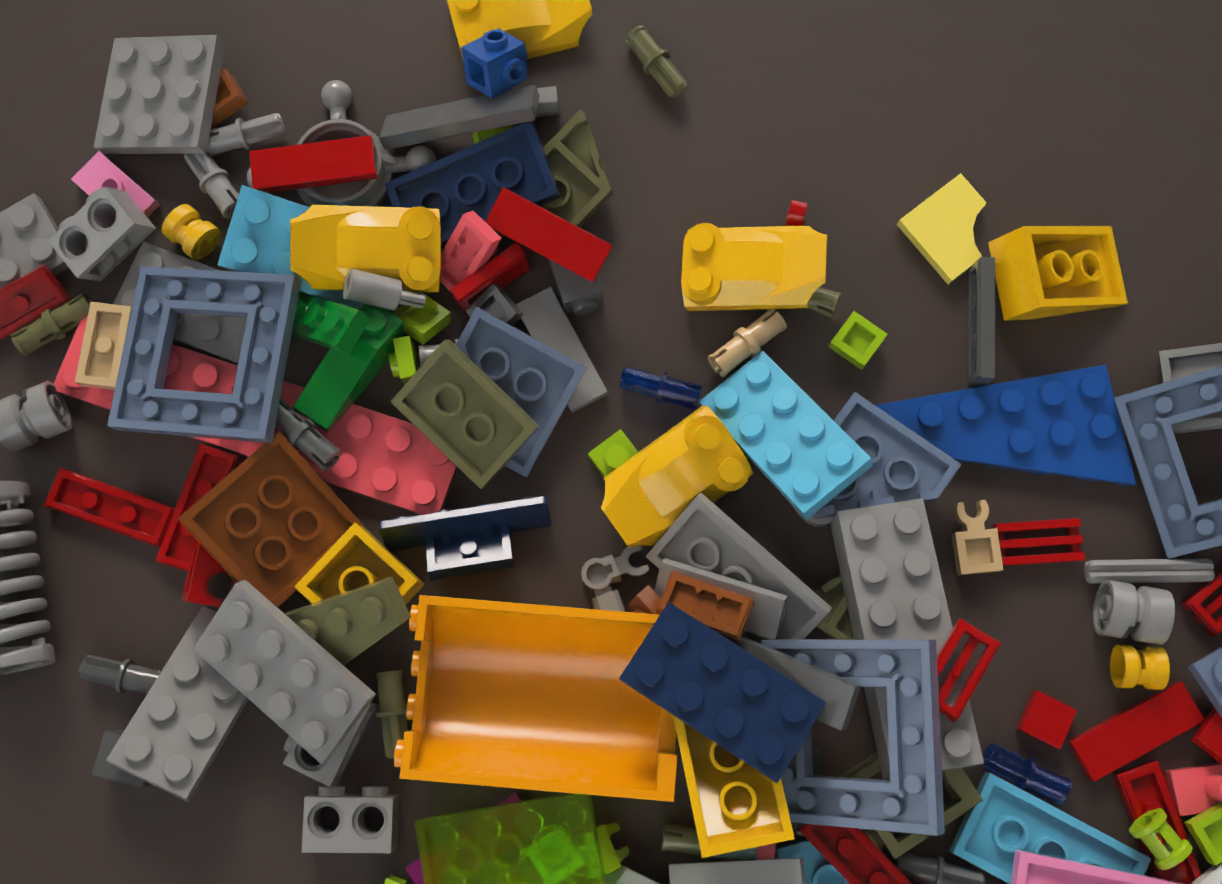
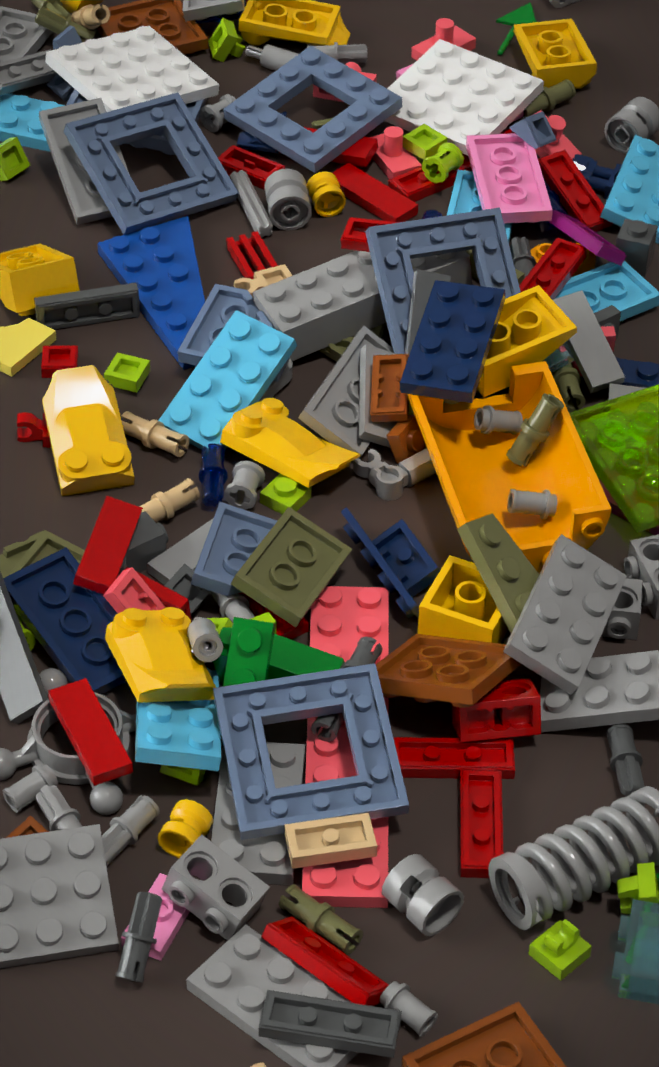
camera: 110 degrees left, 35 degrees down
none -> light grey pin [3,764,59,813]
none -> red tile [41,345,79,378]
none -> dark grey axle [115,892,162,983]
none -> tan pin [139,478,200,522]
none -> light grey bush [224,461,265,510]
none -> light grey pin [474,405,523,434]
none -> olive pin [506,393,564,466]
none -> light grey pin [507,489,557,519]

